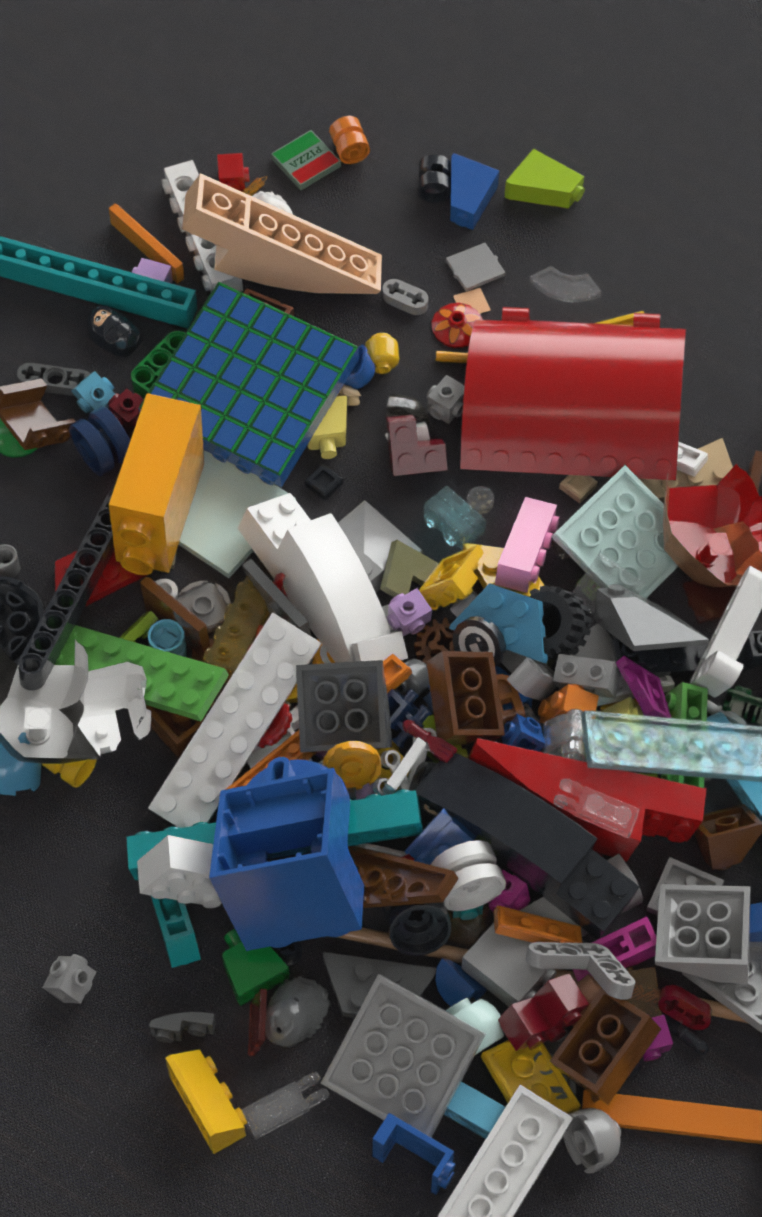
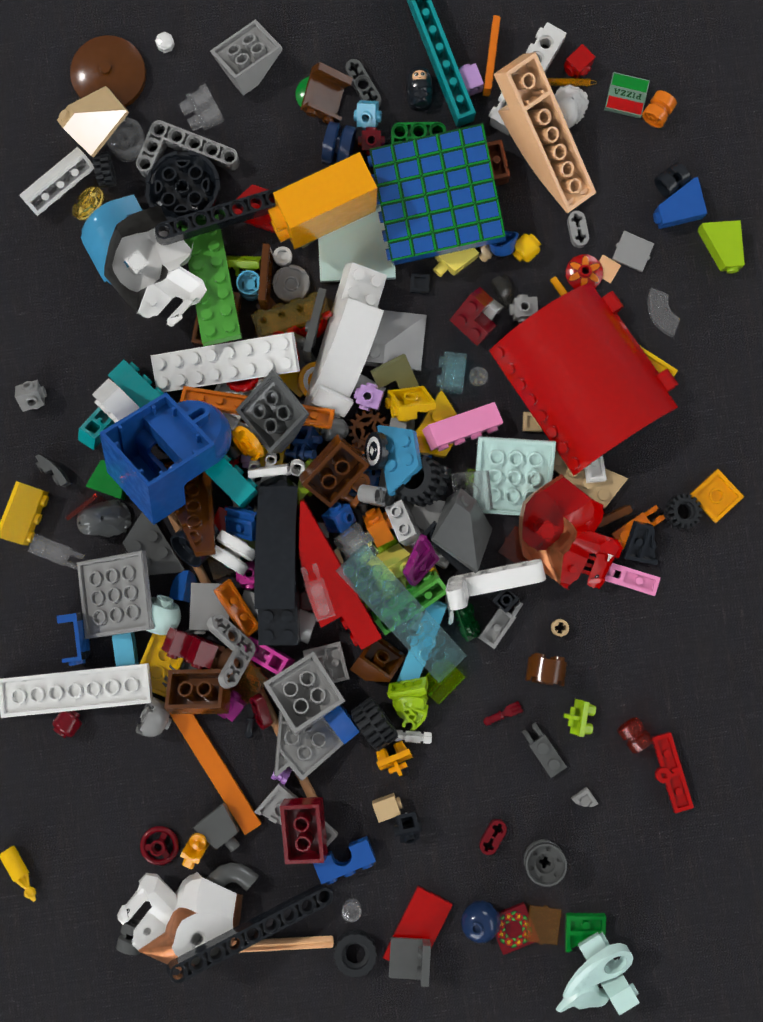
camera: 50 degrees right, 25 degrees up
dark red piece [402,720,458,763] -> none

